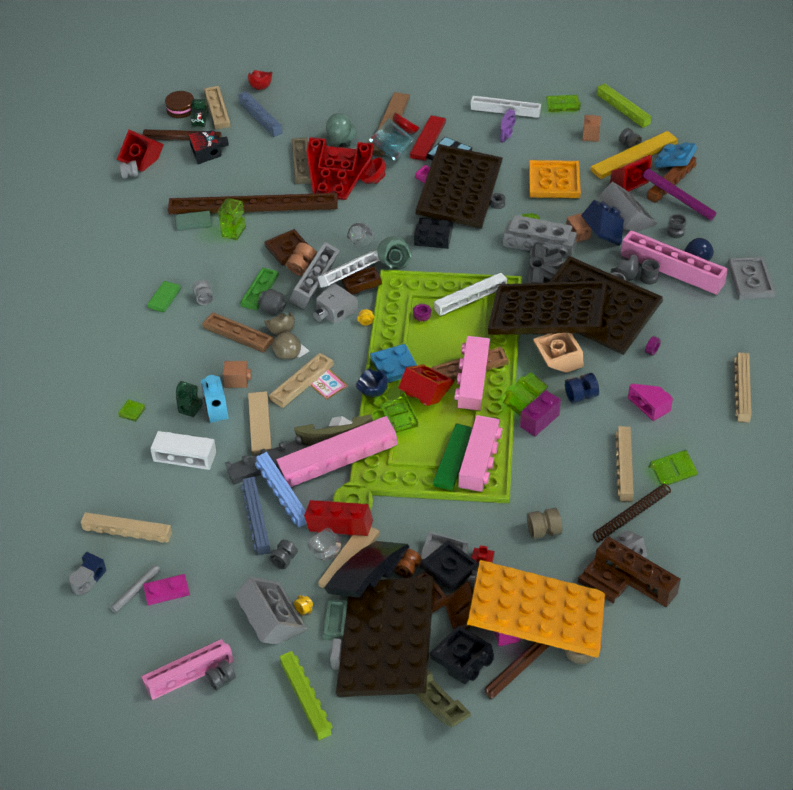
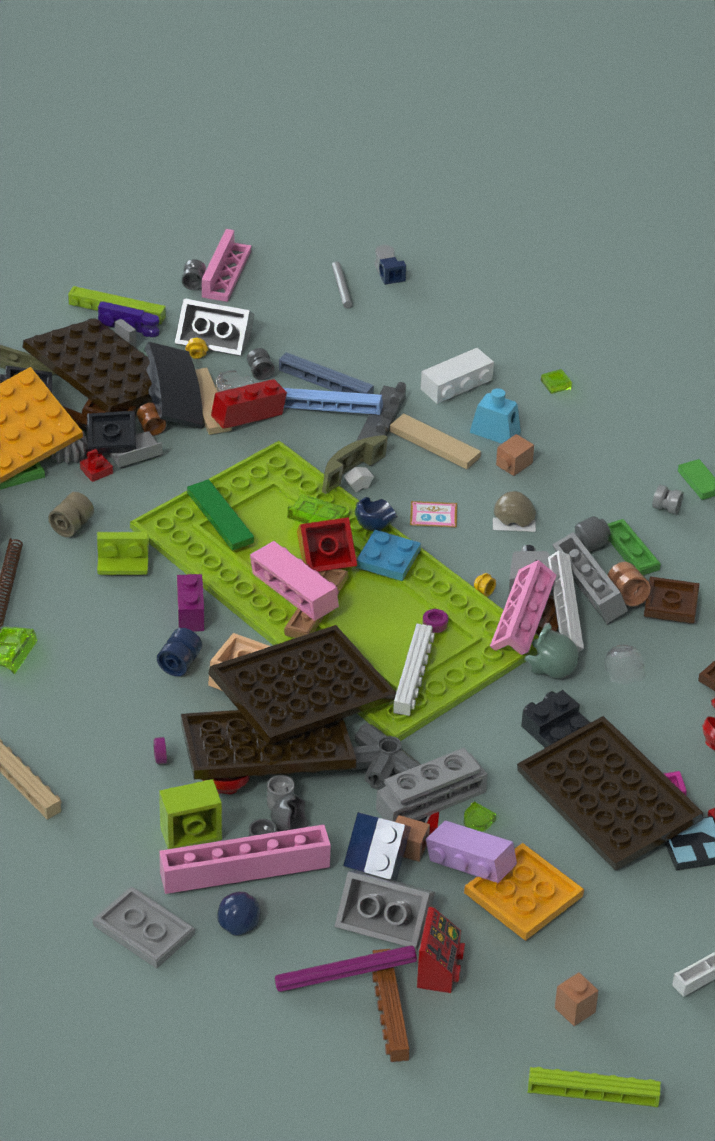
camera: 130 degrees right, 5 degrees down
tan piece [81,512,172,542] -> none
dark pink plate [143,574,190,605] -> none
clear green leg [176,381,203,417] -> none
medium nougat tile [202,312,273,353] -> none
dark tan hair [264,312,295,336] -> none
tan tile [269,353,334,408] -> none
bright pink brick [276,416,398,487] -> none
lime tile [333,481,373,511] -> none
bright pink brick [459,415,503,492] -> none
dark grey bush [490,193,506,209] -> none
medium lavender slope [500,109,516,143] -> none
clear neon green brick [503,372,548,416] -> none
clear neon green piece [546,95,581,112] -> none
yellow tile [590,131,678,179] -> none
tan piece [615,426,634,502] -> none
dark grey wheel [619,128,642,148] -> none
dark pink slope [628,383,673,421] -> none
dark azure plate [654,142,697,168] -> none
flat silver wheel [667,214,687,238] -> none
none -> lime bracket [97,532,149,575]
none -> dark purple hinge [98,301,159,338]
none -> lime brick [159,779,222,849]
none -> lavender brick [426,821,517,883]
none -> bright pink fence [490,560,556,655]

